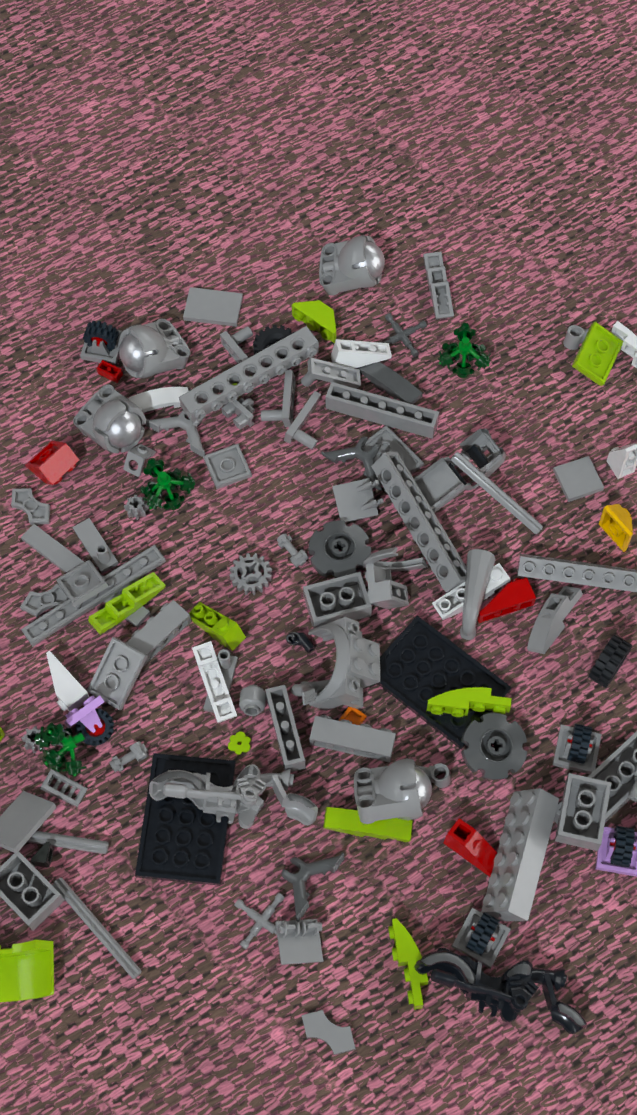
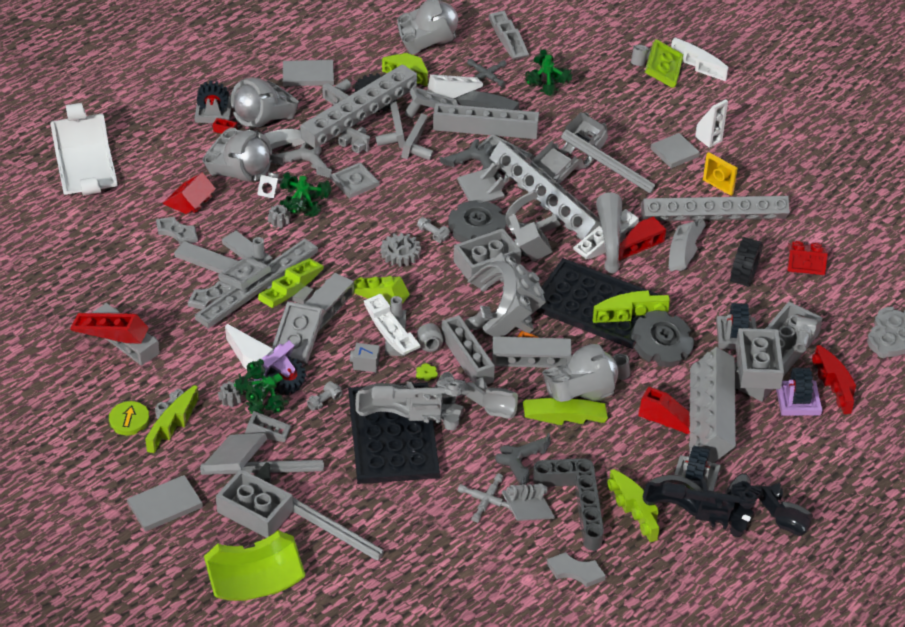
camera: 15 degrees left, 20 degrees down
black arm [286,632,315,653] -> none
none -> light grey brick [350,343,380,372]
none -> dark grey beam [533,459,604,551]

